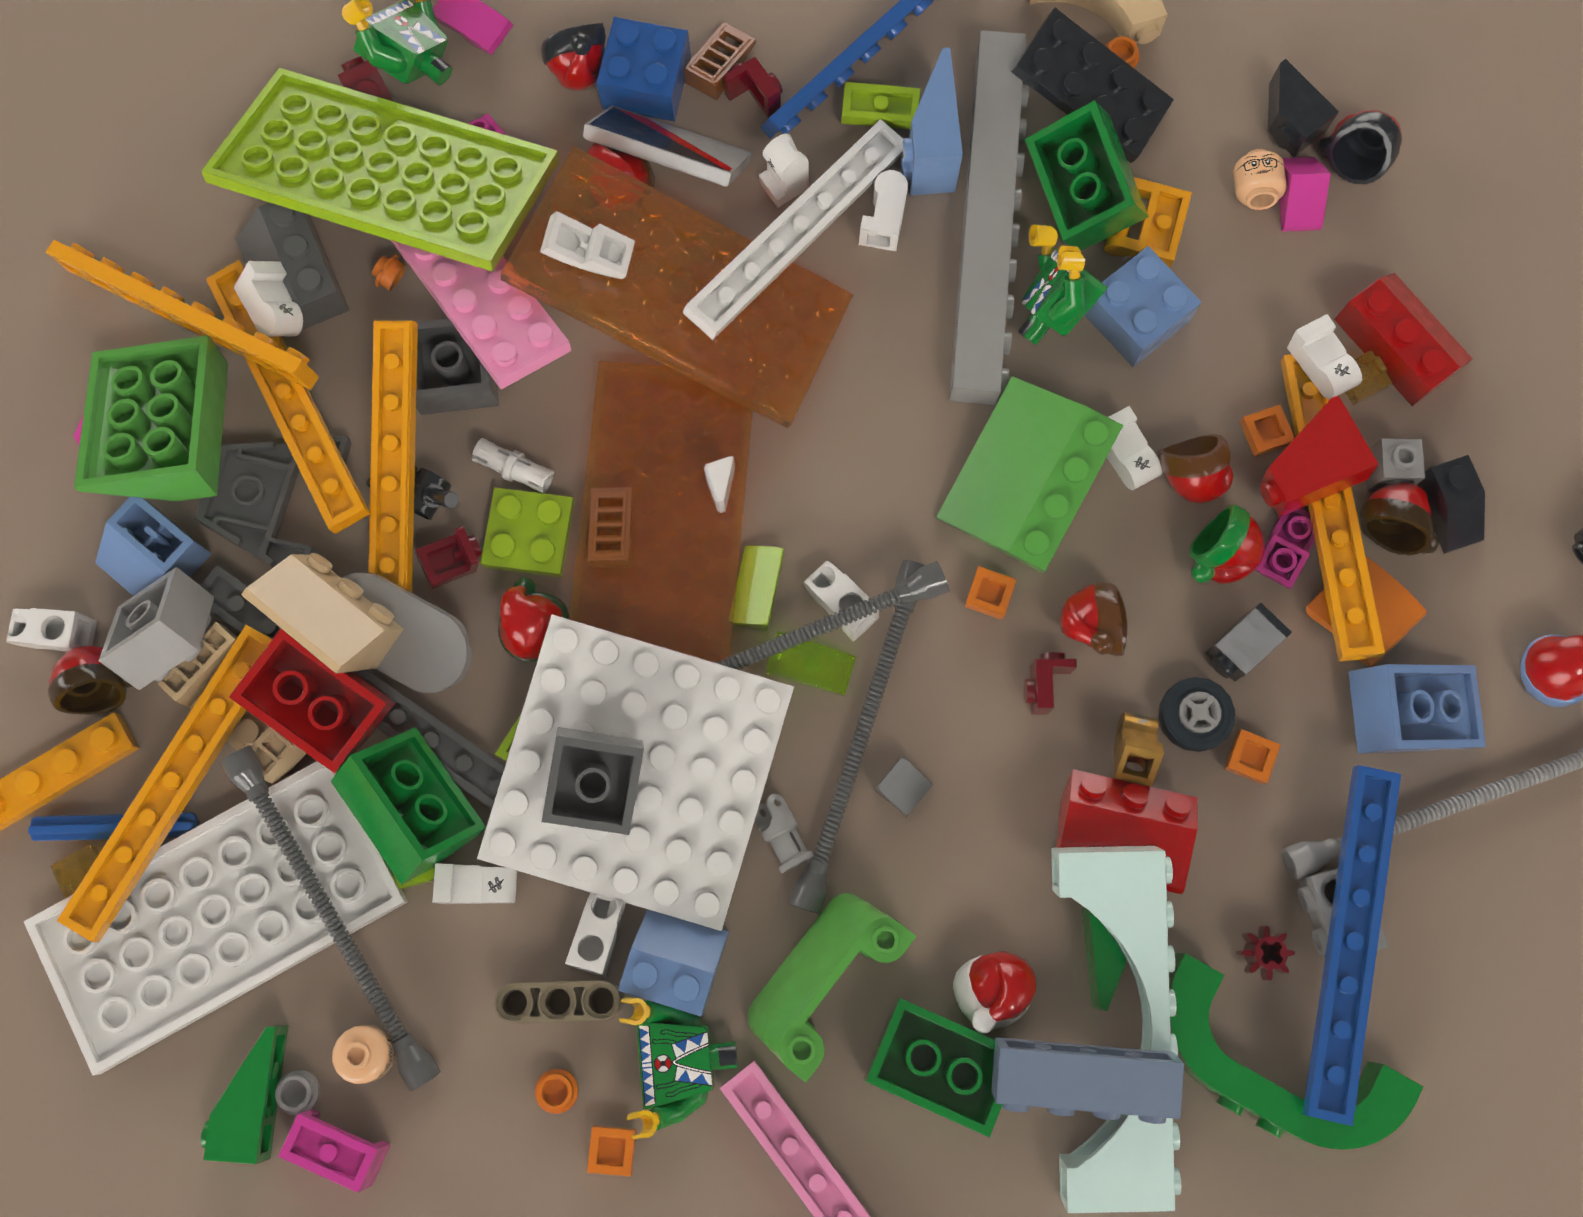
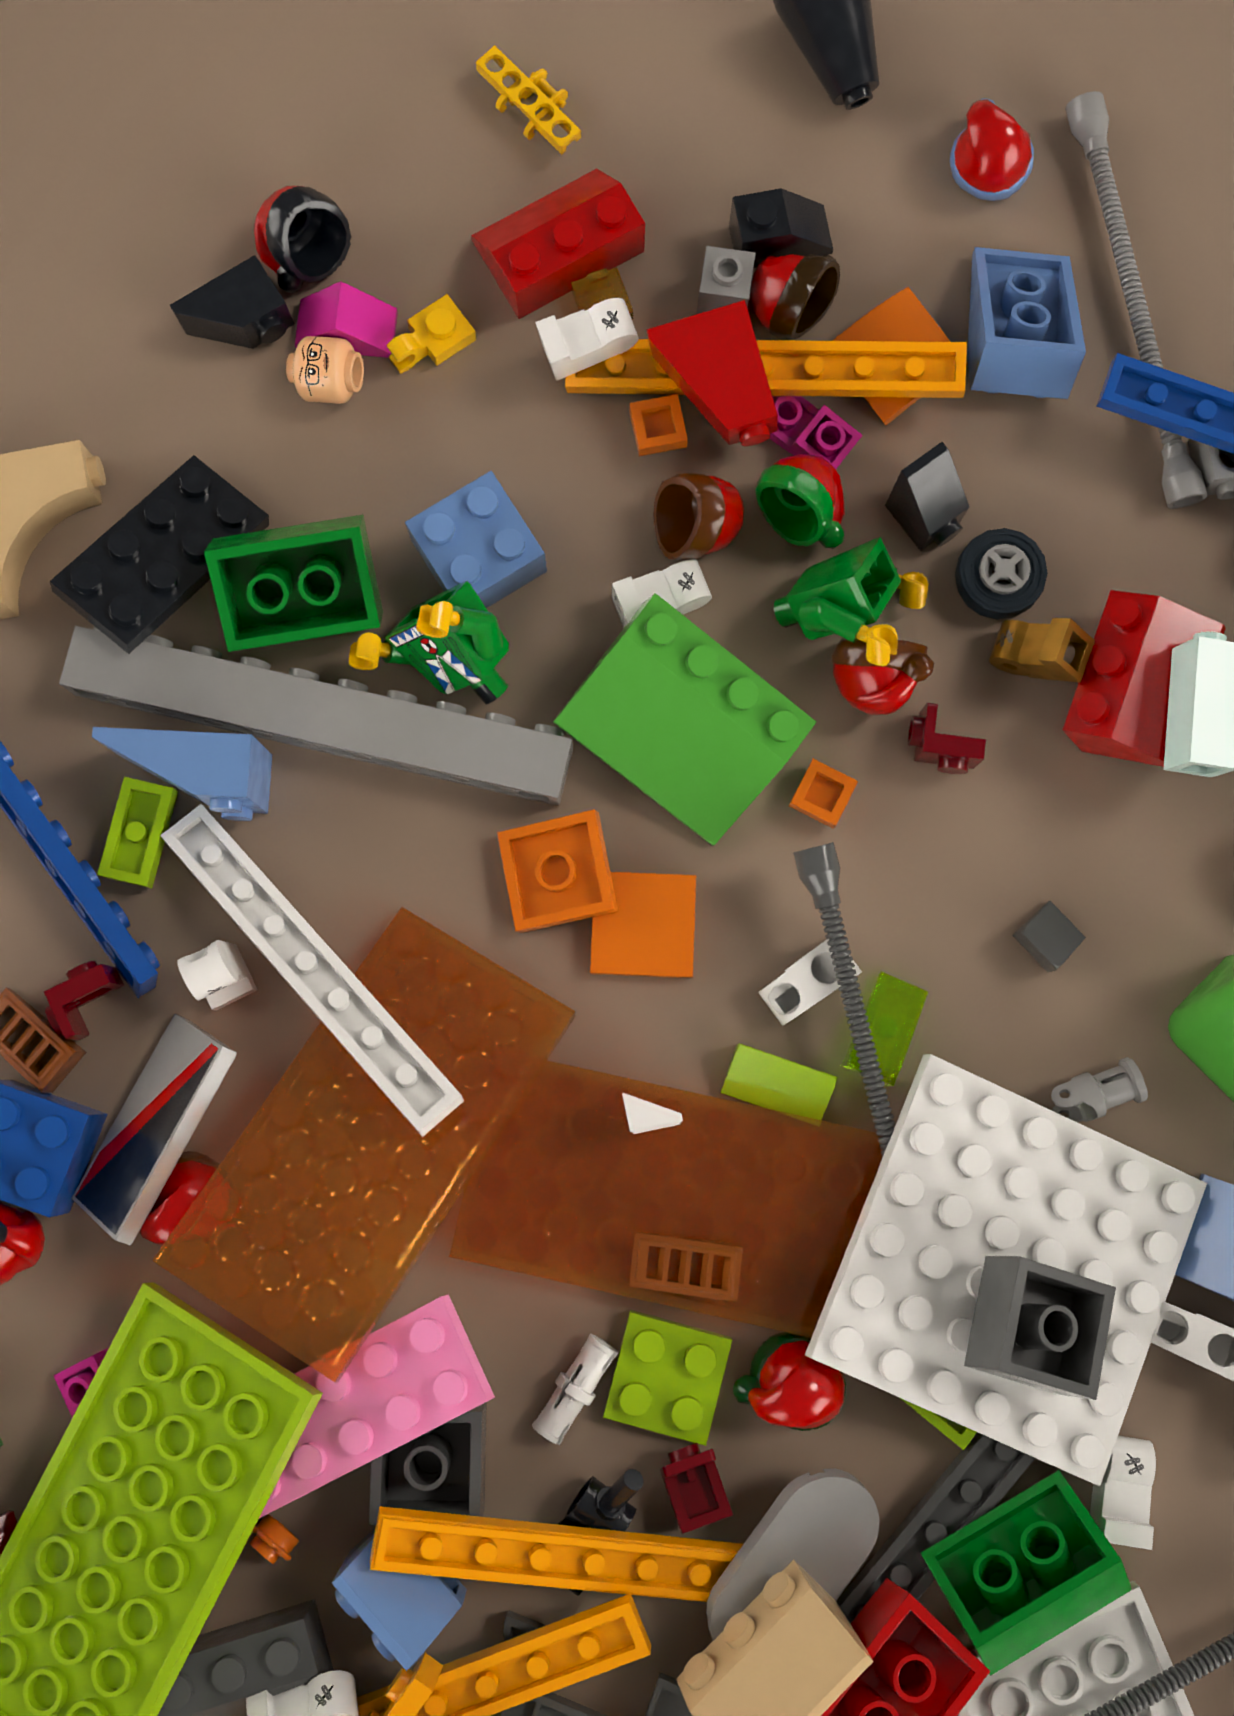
camera: 85 degrees left, 5 degrees up
white slope [540,211,635,279] -> none
dark grey hose [788,560,925,915] -> none
white leg [859,170,908,251] -> none
light orange plate [1104,177,1192,267] -> none
orange plate [1105,36,1140,69] -> none
orange plate [1224,729,1281,785] -> none
none -> medium blue slope [332,1528,467,1671]
none -> yellow plate [387,294,476,374]
none -> yellow piece [475,45,581,155]
none -> orange tile [497,809,618,933]
none -> orange tile [590,872,696,978]
none -> green torso [774,537,929,666]

